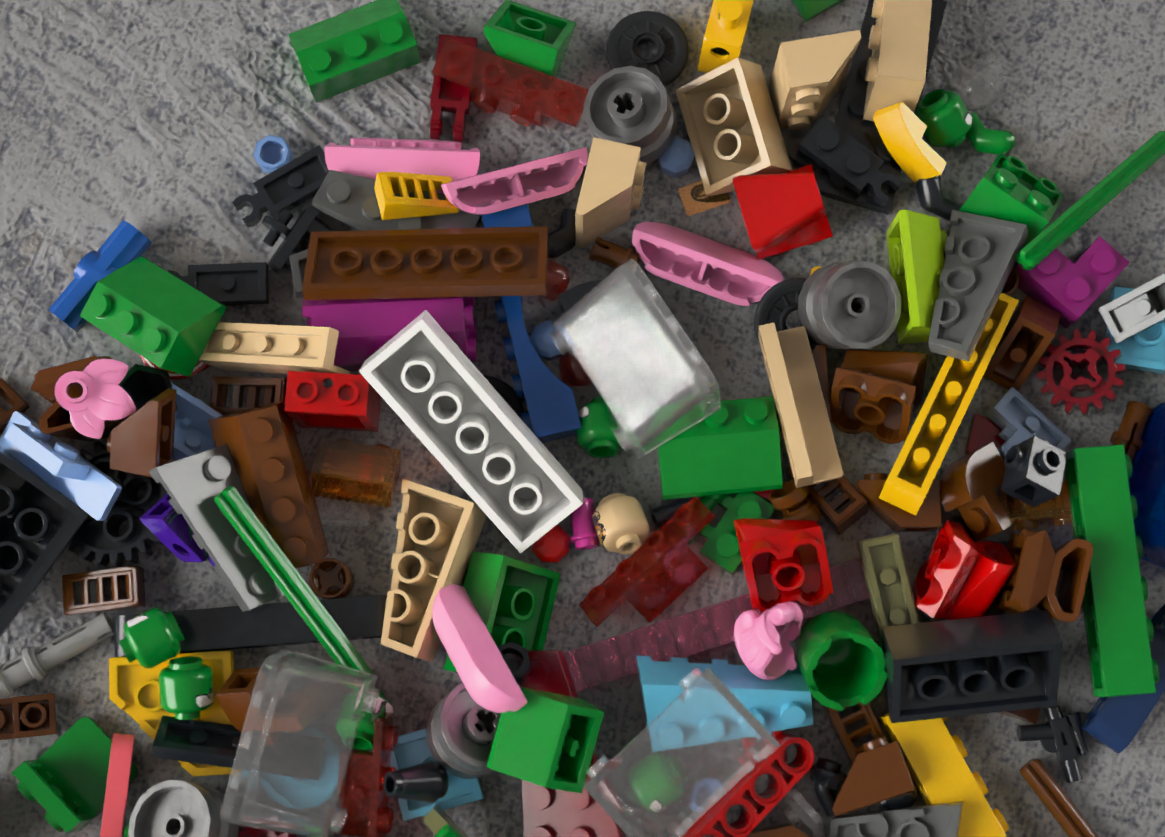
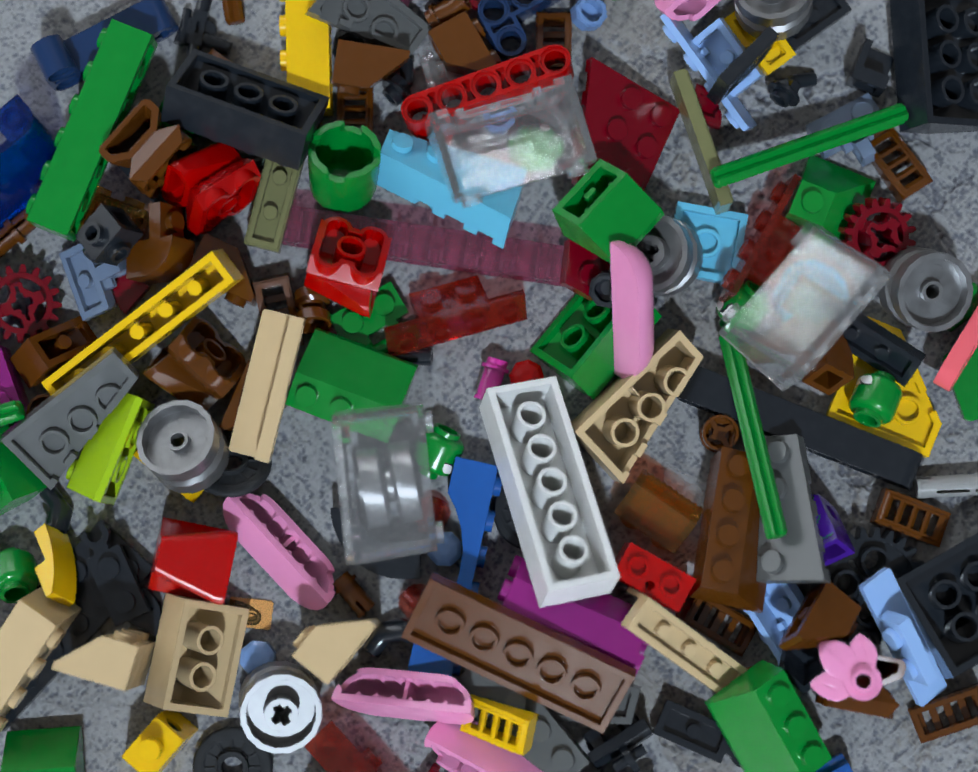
camera: 155 degrees left, 5 degrees up
green head [119,607,185,669] -> none
black cone [383,761,449,803] -> none
tan head [592,493,650,555] -> none
bright pink hair [734,601,804,680] -> none

